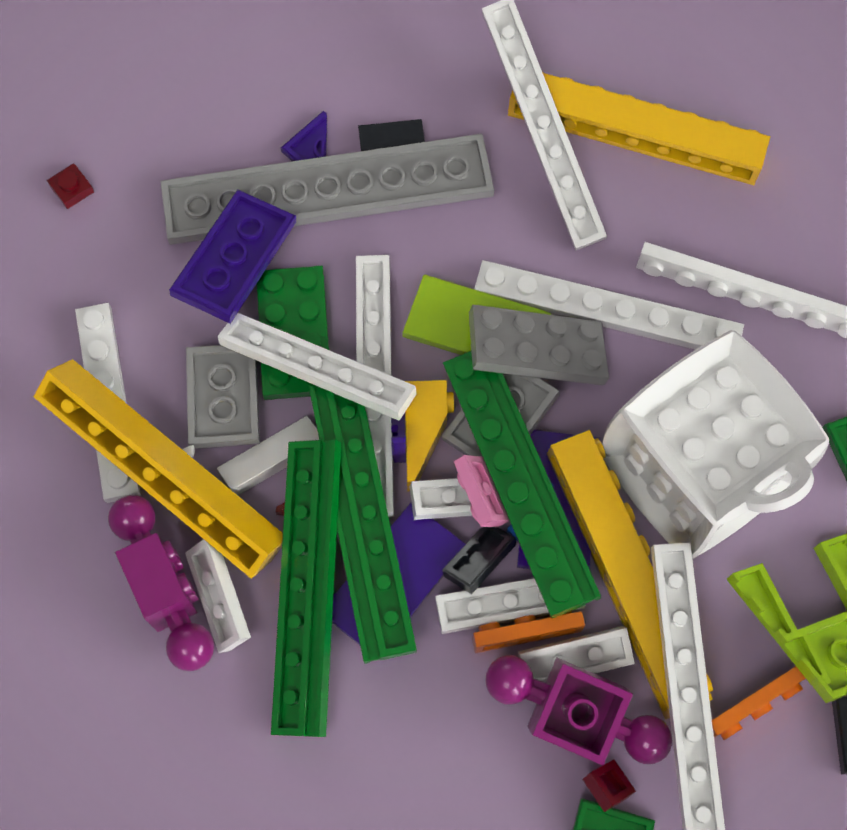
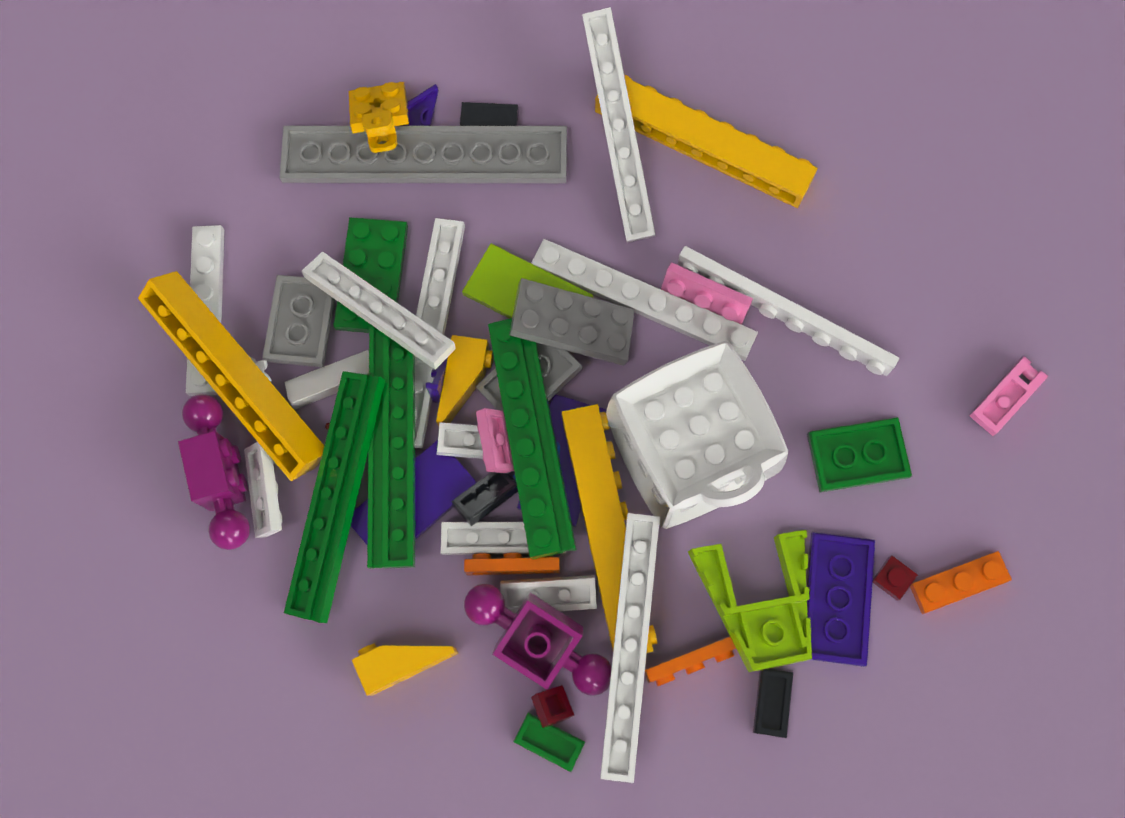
camera: 15 degrees right, 5 degrees up
dark red plate [47,163,94,209] -> none
dark purple tile [169,189,296,324] -> none
none -> yellow plate [349,82,409,153]
none -> yellow slope [352,643,458,696]
none -> bright pink plate [661,262,753,325]

